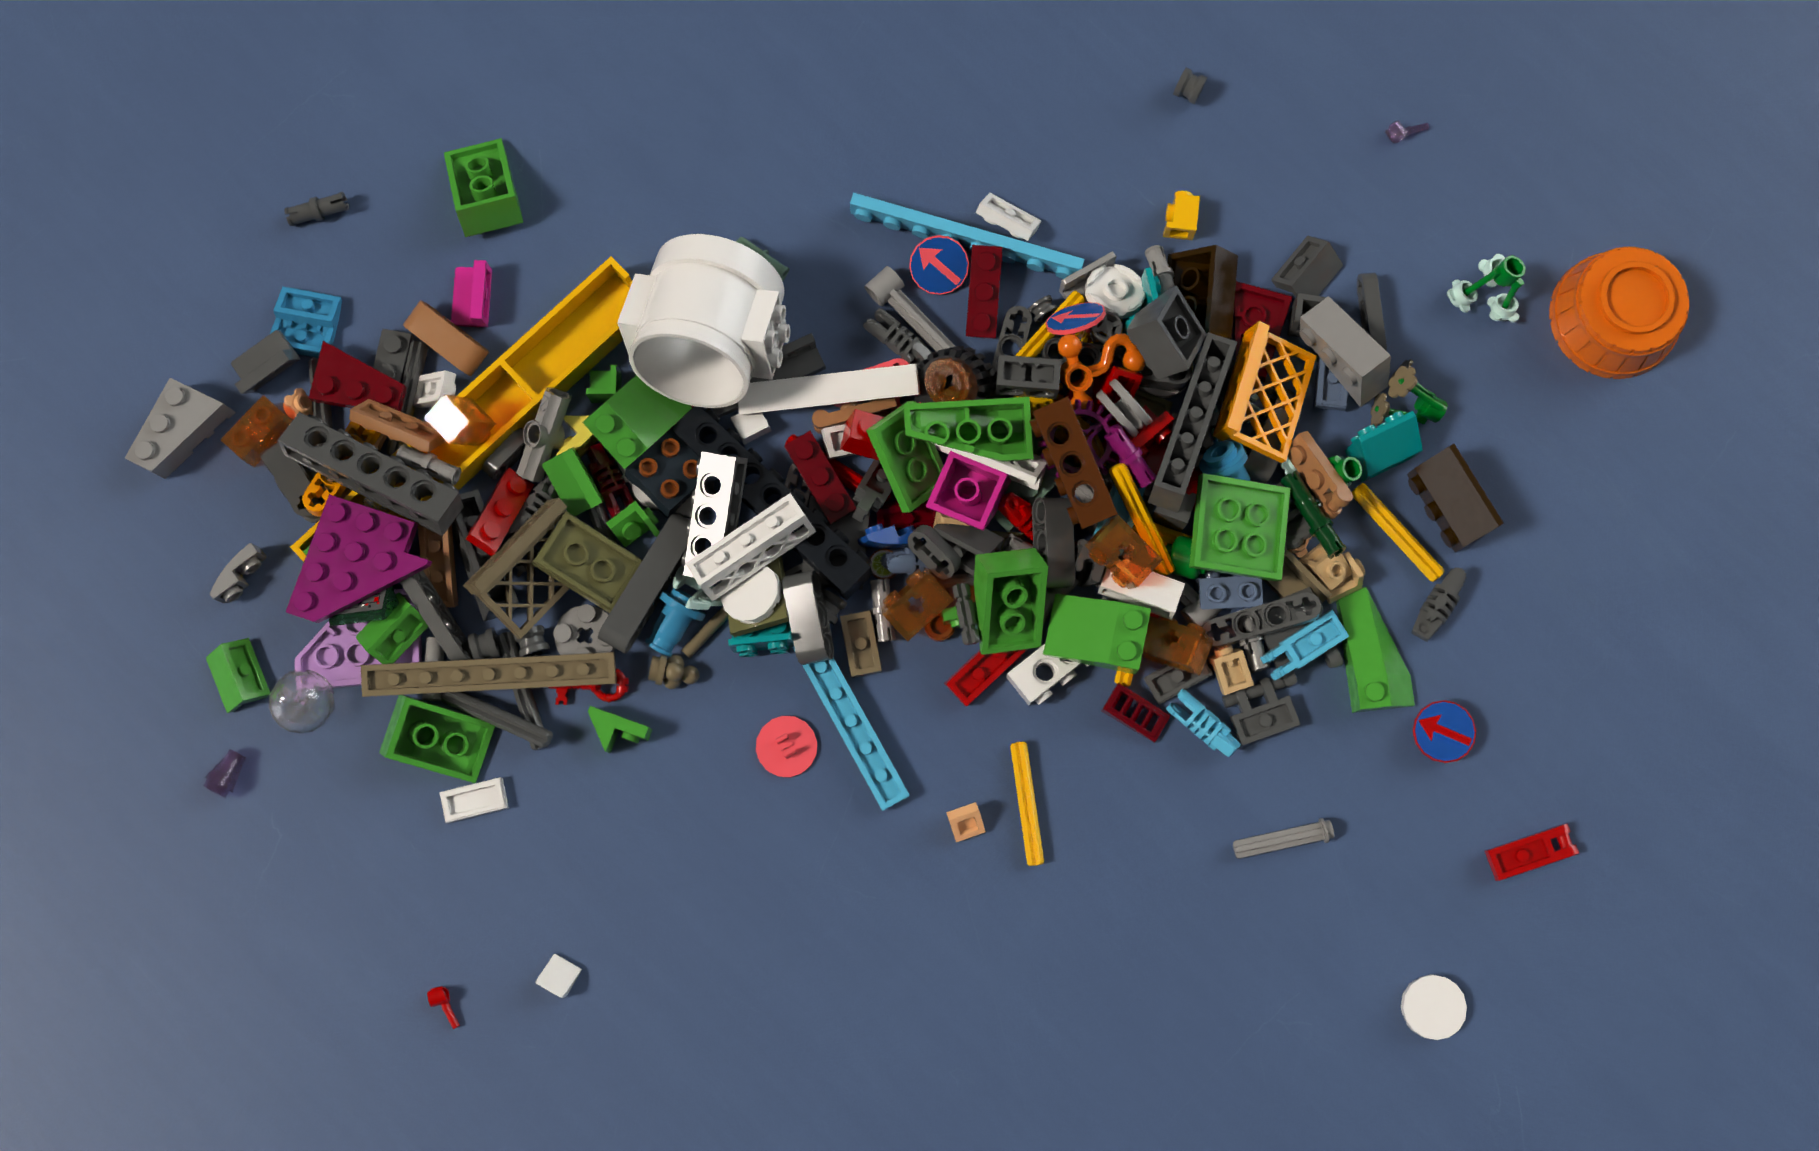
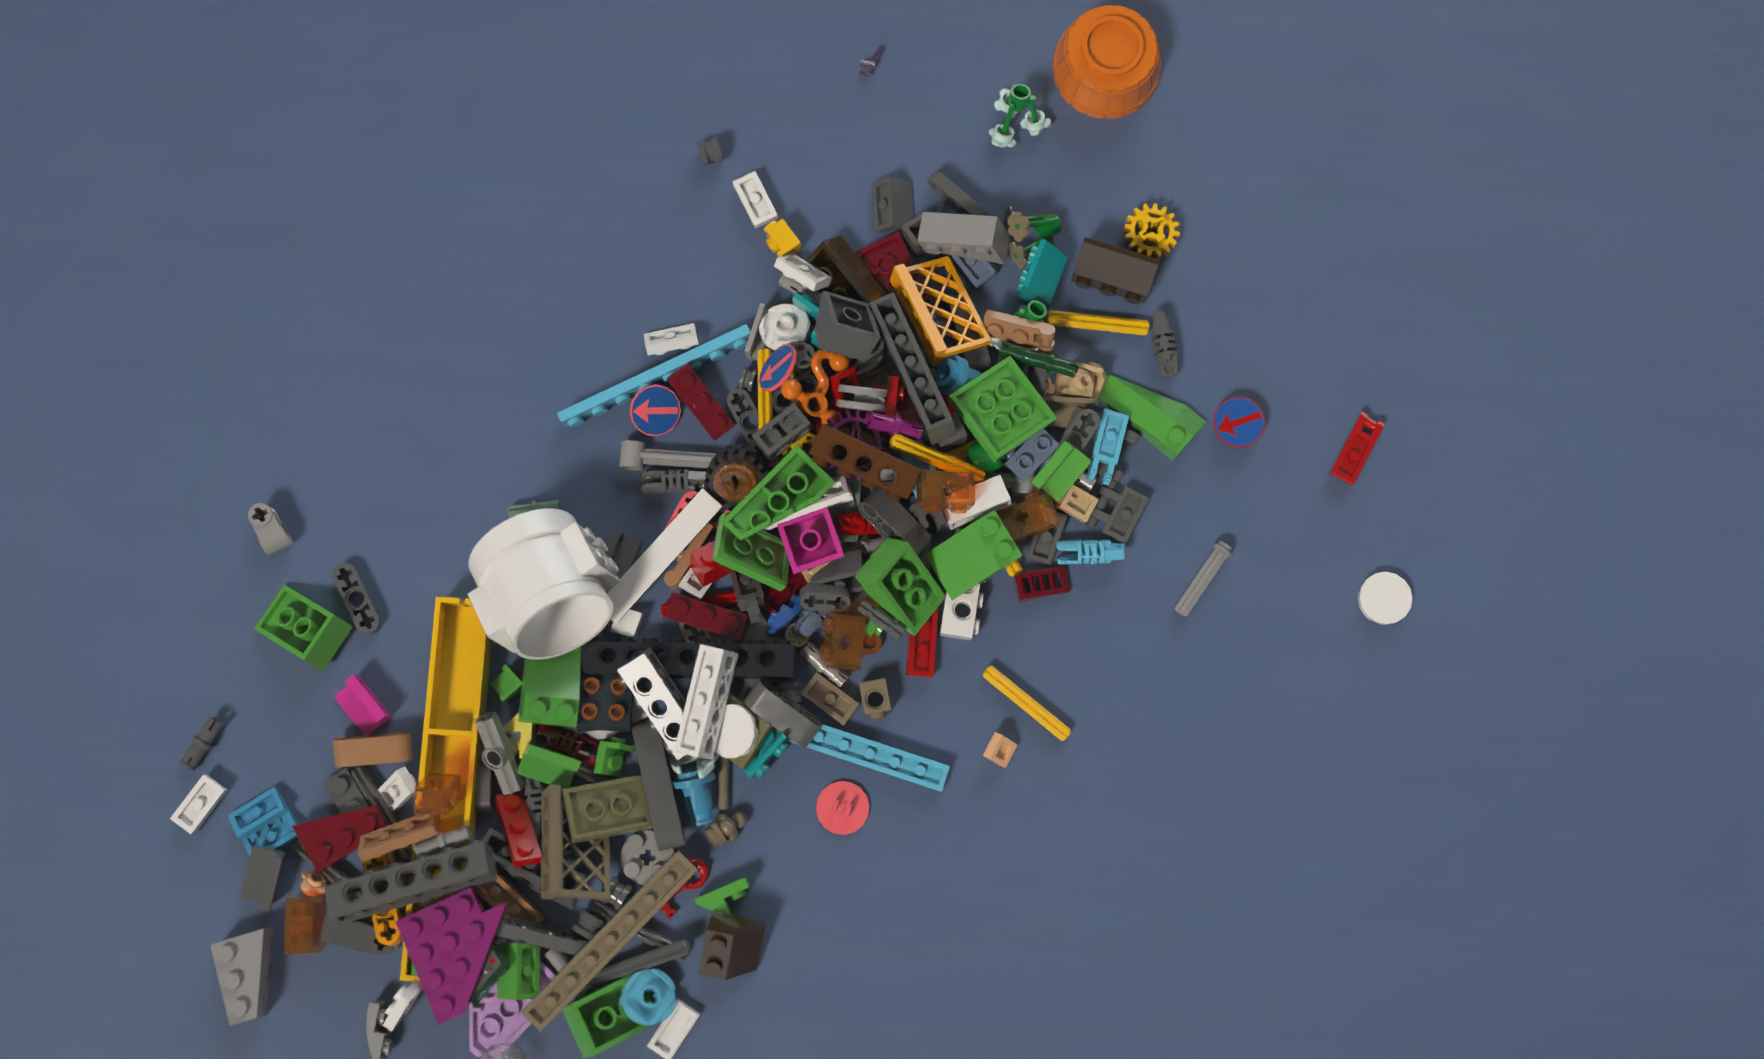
camera: 45 degrees left, 0 degrees up
none -> white plate [170,774,228,835]
none -> light grey piece [248,503,293,556]
none -> dark grey beam [333,563,382,635]
none -> white plate [383,979,423,1032]
none -> medium azure plate [620,969,677,1026]
none -> dark brown slope [699,911,766,980]
none -> white plate [732,171,778,229]
none -> white plate [774,253,831,292]
none -> dark tan brick [859,678,891,720]
none -> bright green panel [1031,441,1091,501]
none -> yellow gear [1123,203,1180,259]

